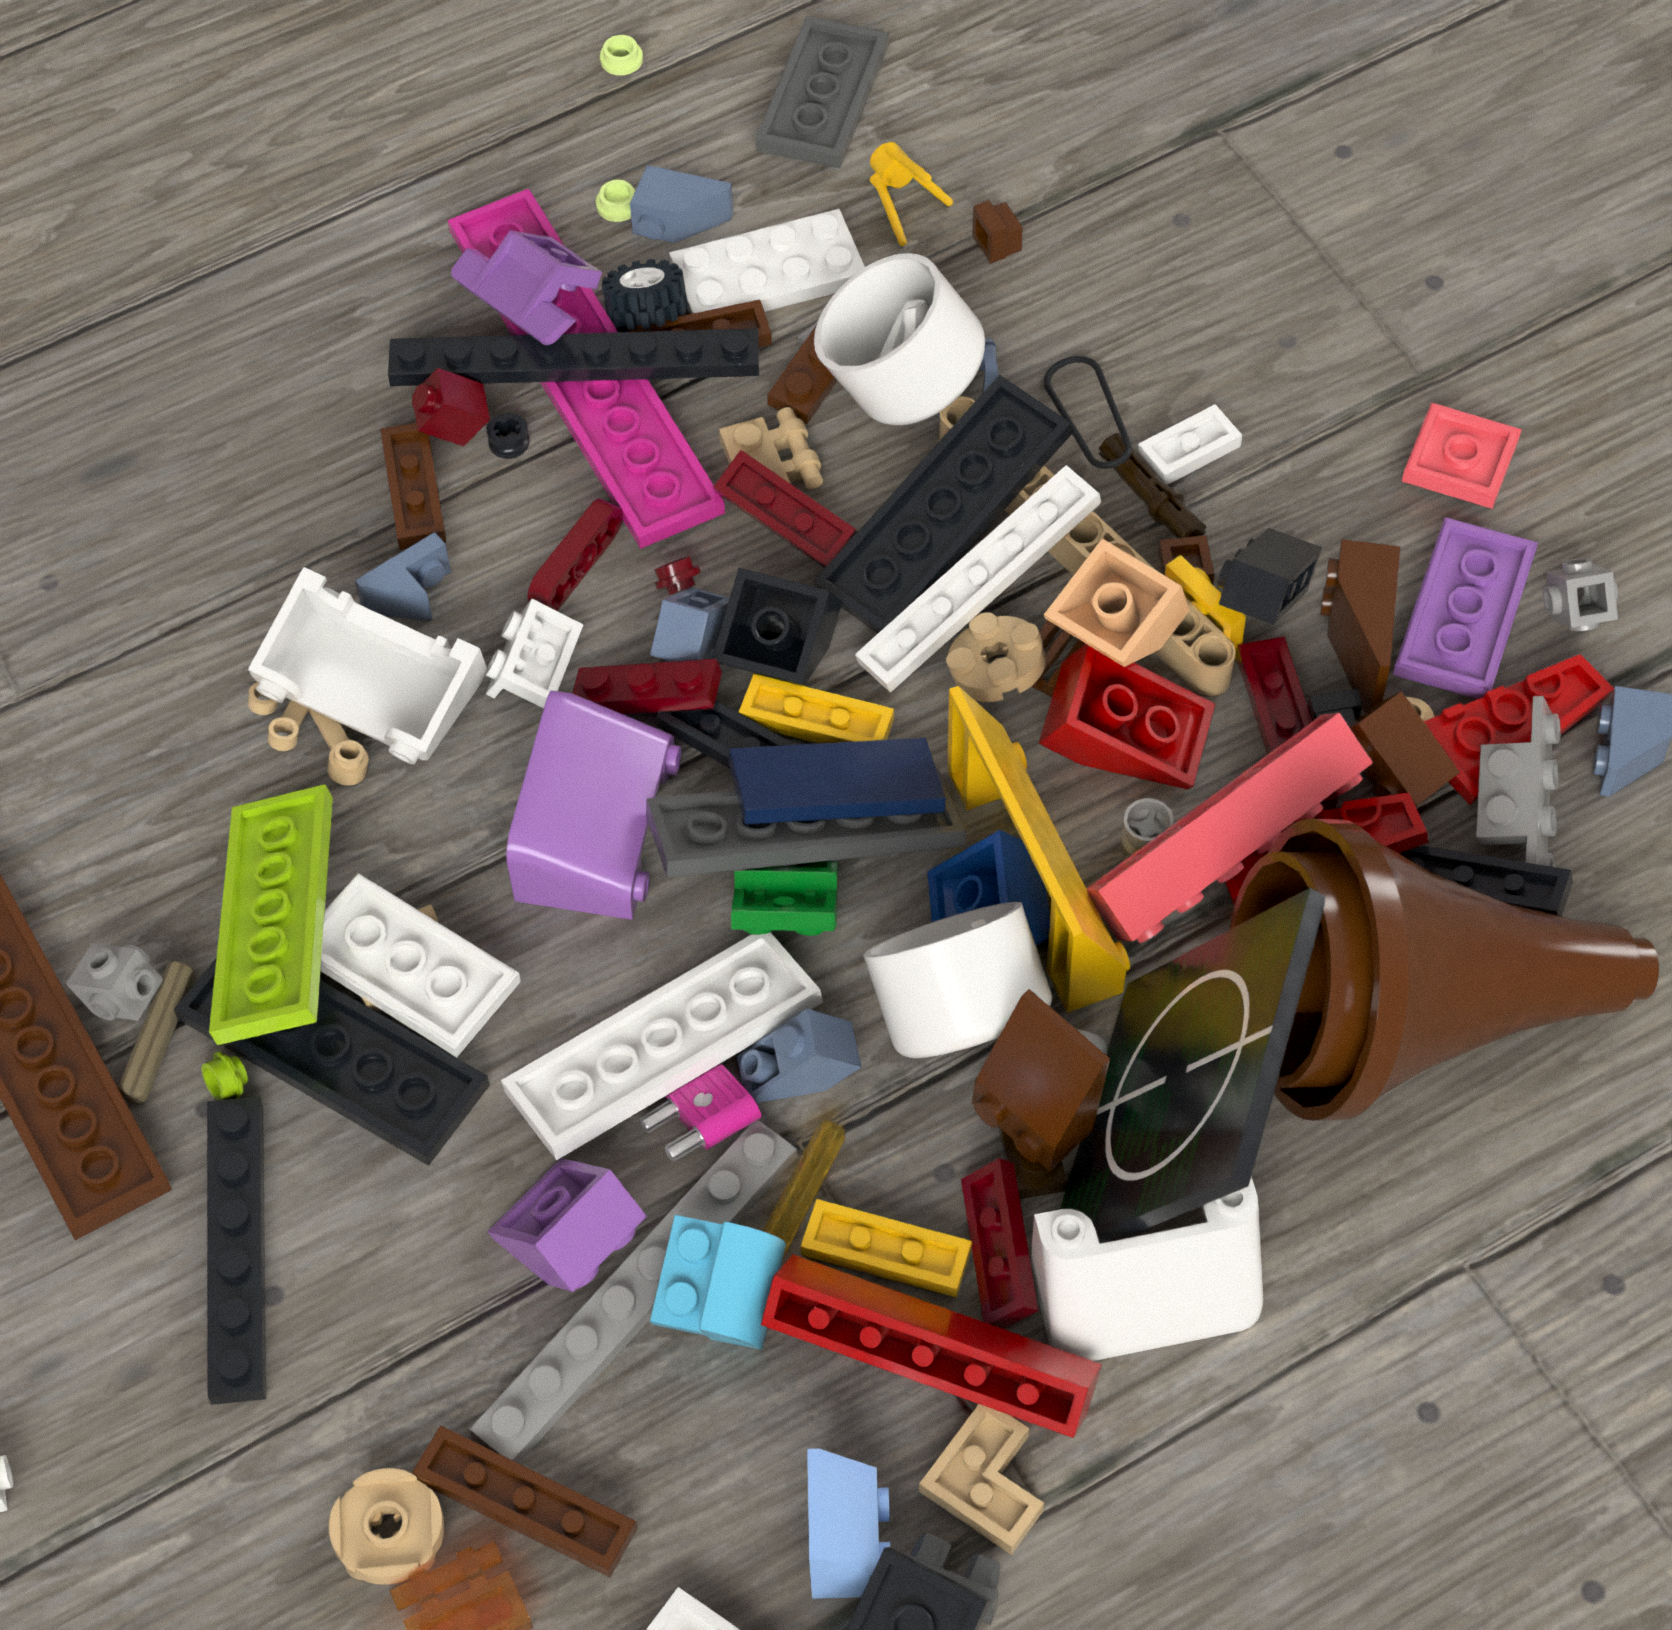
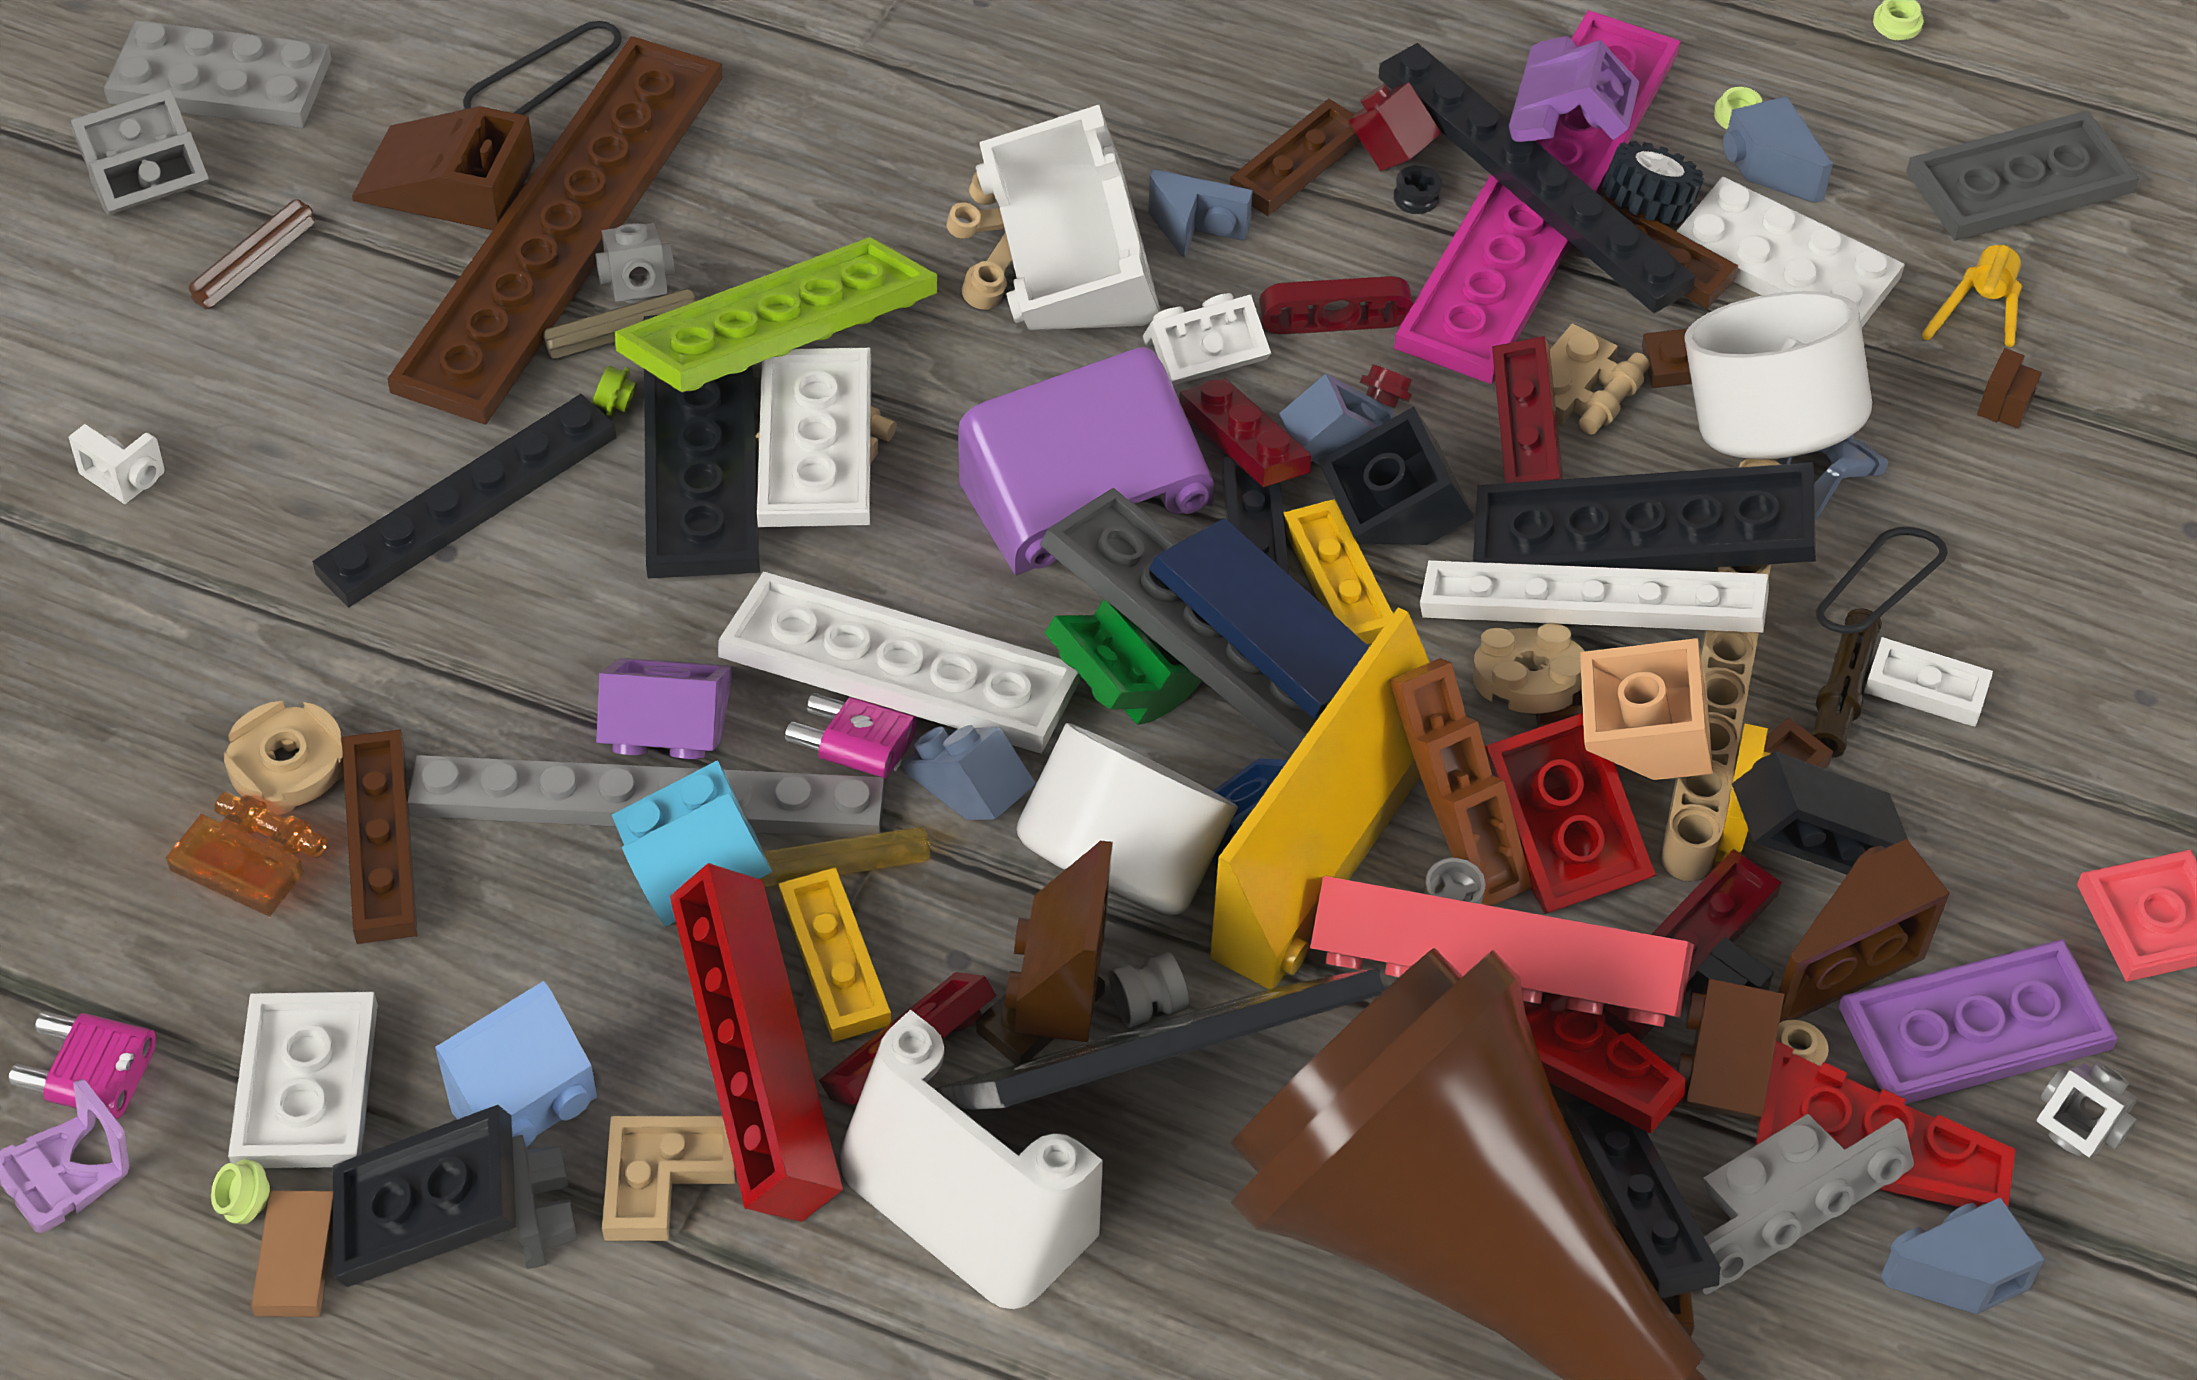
camera: 50 degrees right, 5 degrees down
none -> dark orange slope [1389,658,1532,906]

